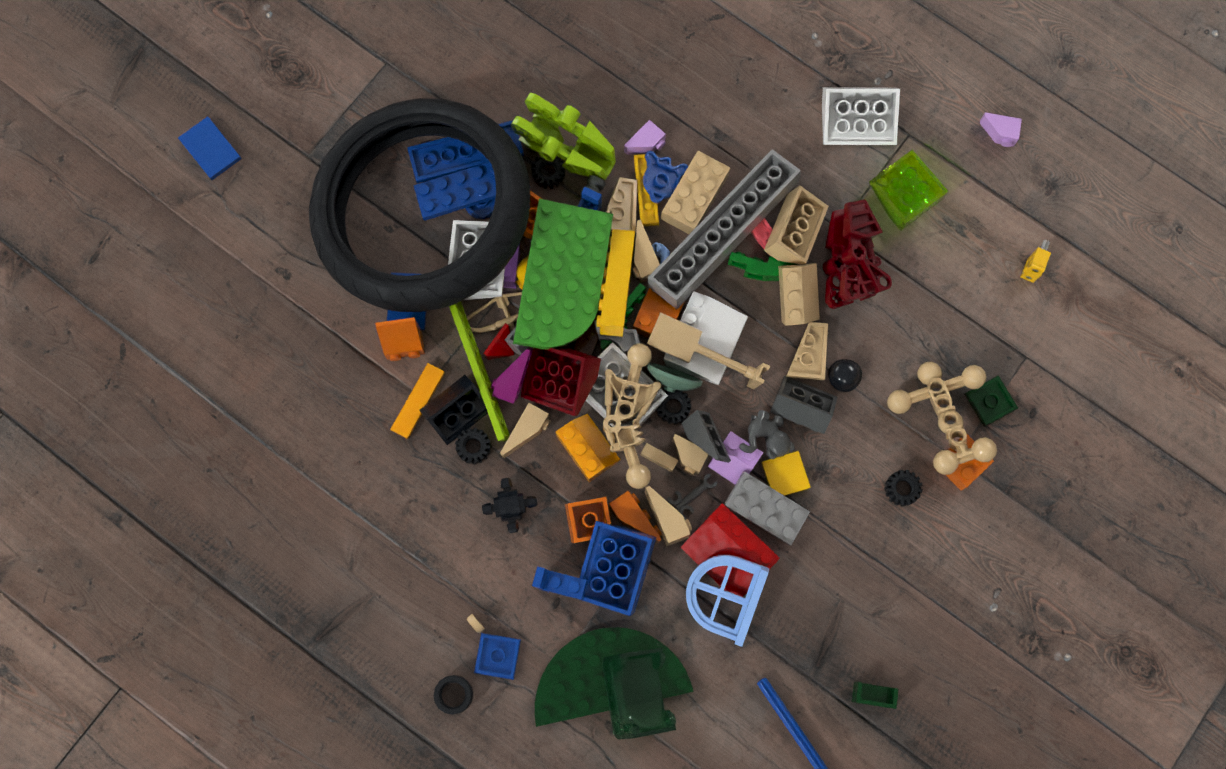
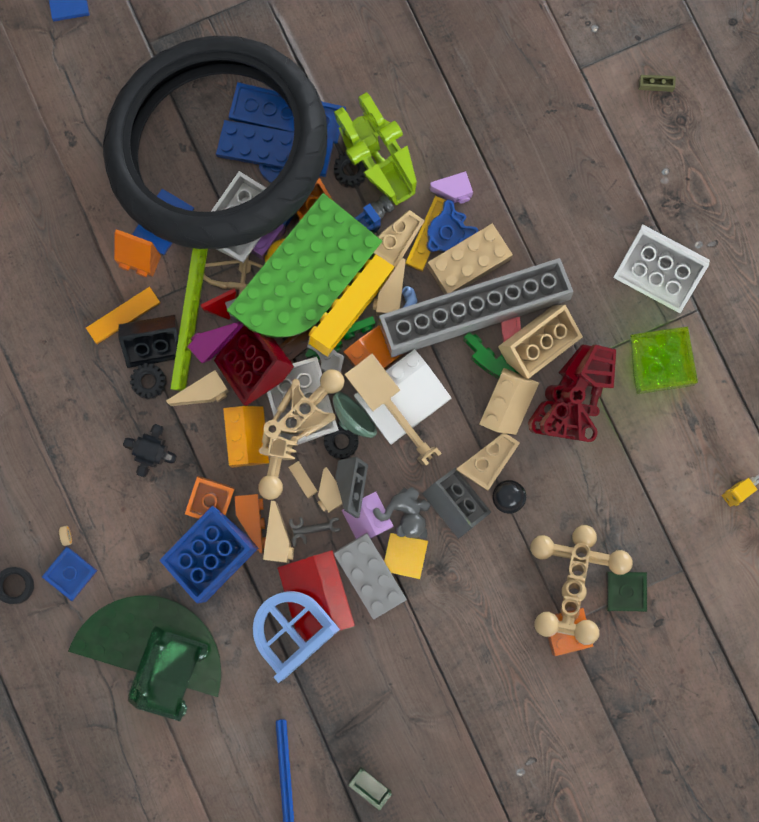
camera: 30 degrees right, 5 degrees up
blue bracket [532,566,588,600] -> none
black tyre [884,470,923,506] -> none

